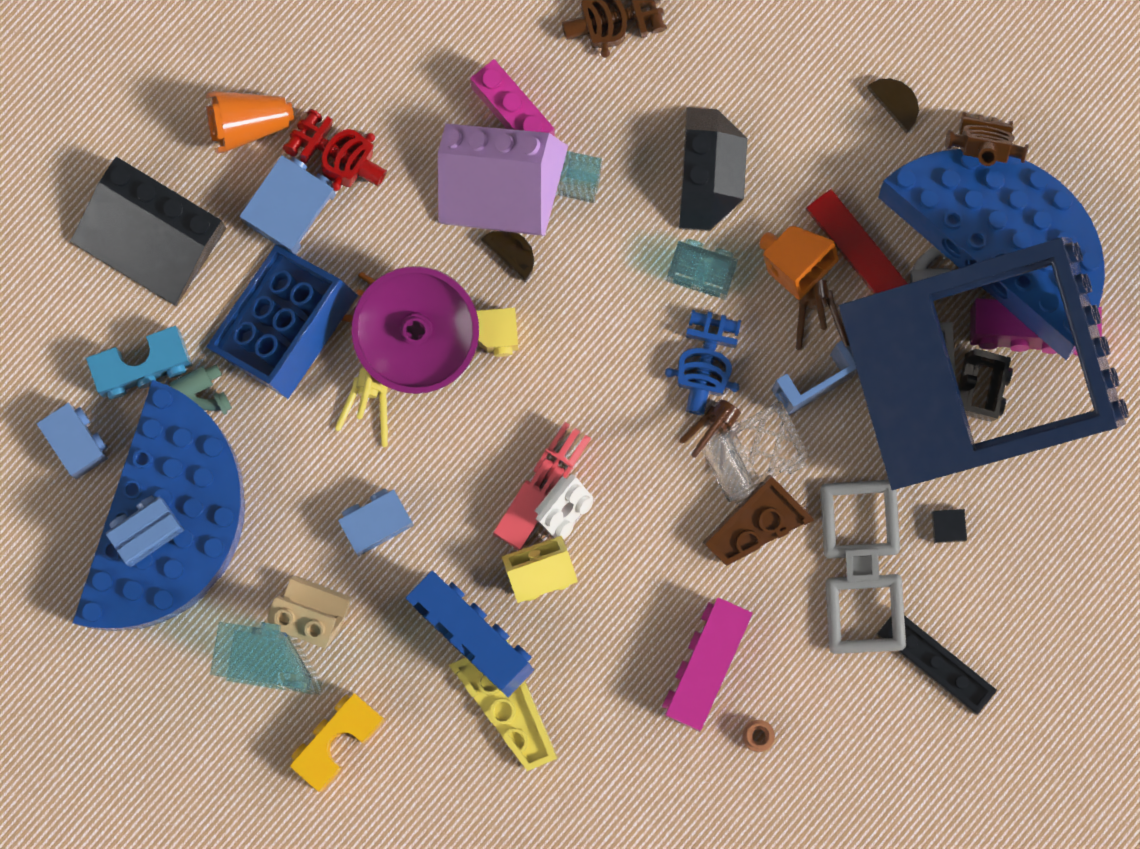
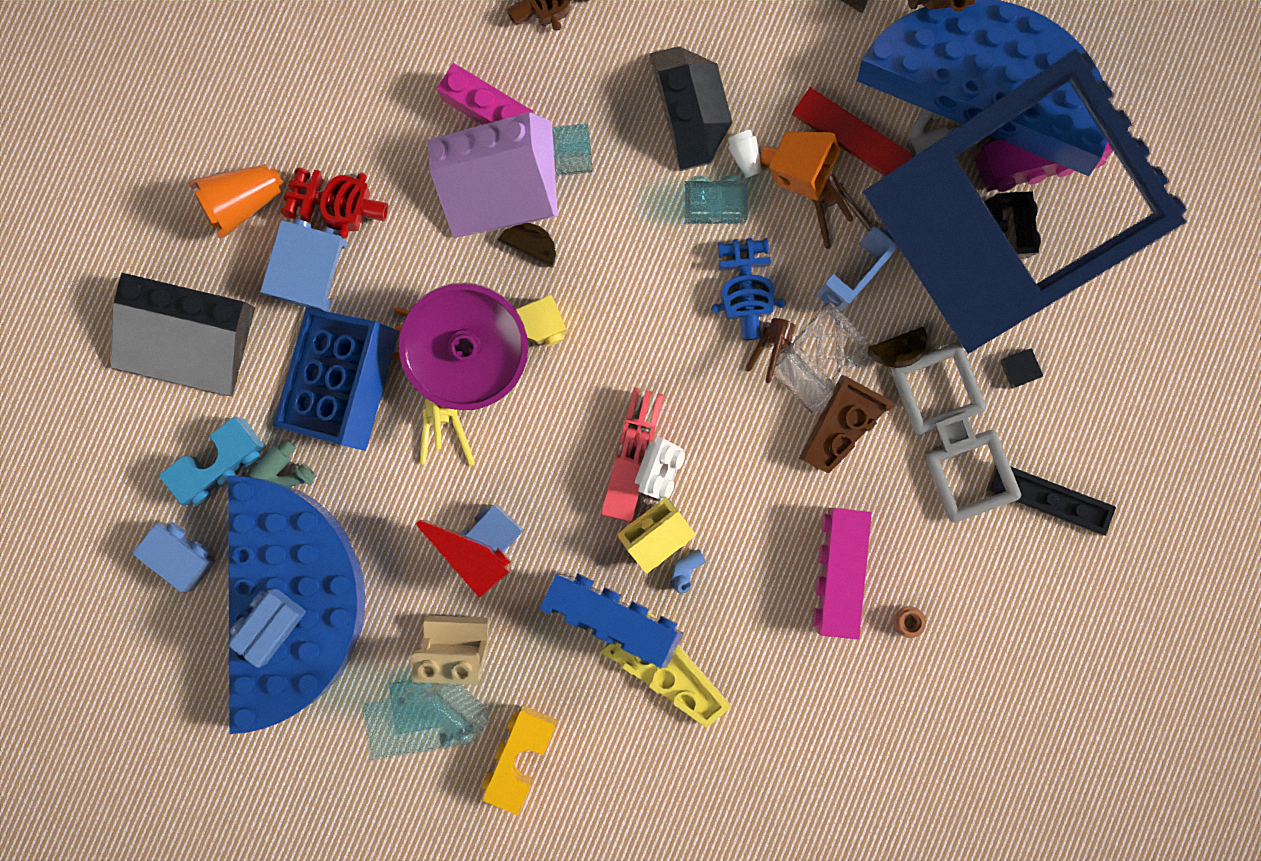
camera: 20 degrees left, 5 degrees up
none -> red slope [415,519,512,598]
none -> medium blue arm [670,549,706,593]
none -> white cone [727,129,763,179]
none -> dark brown tile [867,327,927,368]

